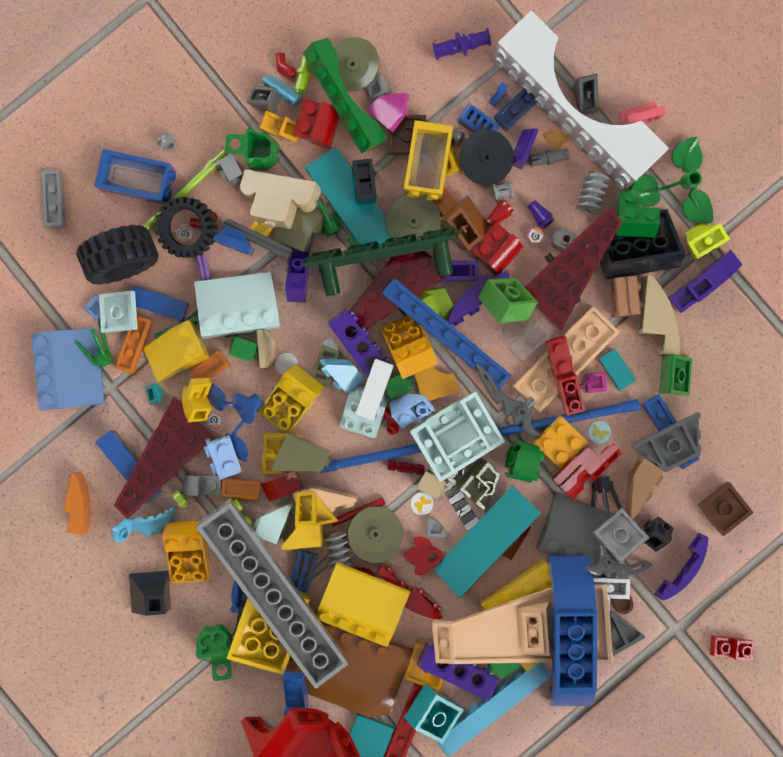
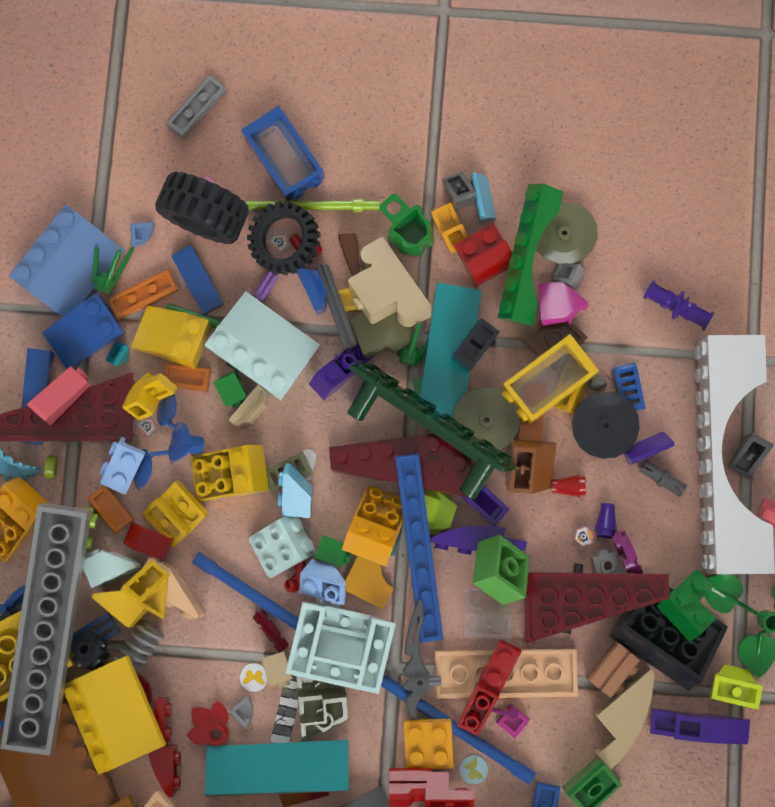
camera: 50 degrees right, 5 degrees down
light aqua plate [99,291,137,333] -> none
light grey plate [157,134,176,151] -> none
light grey slope [183,475,222,496] -> none
light grey brick [215,154,243,187] -> none
olive slope [271,432,332,471] -> none
white sticker [275,353,298,375] -> none
red arm [276,52,296,78] -> none
lime pin [294,54,312,94] -> none
dark purple brick [328,308,393,378] -> none
red bar [331,497,386,527] -> none
olive piece [348,507,403,563] -> none
white tile [355,359,394,421] -> none
red brick [471,222,523,276] -> none
blue tile [489,82,508,107] -> none
light grey bush [492,181,514,201] -> none
dark blue tile [493,88,538,132] -> none
green brick [505,440,544,483] -> none
clear yellow tile [543,130,570,150] -> none
light grey piece [576,171,610,215] -> none
teal tile [598,349,636,391] -> none
none -> coral slope [27,366,90,425]
none -> blue slope [42,293,126,369]
none -> black brick [71,630,111,671]
none -> reddish brown slope [338,233,360,277]
none -> magenta plate [612,530,643,573]

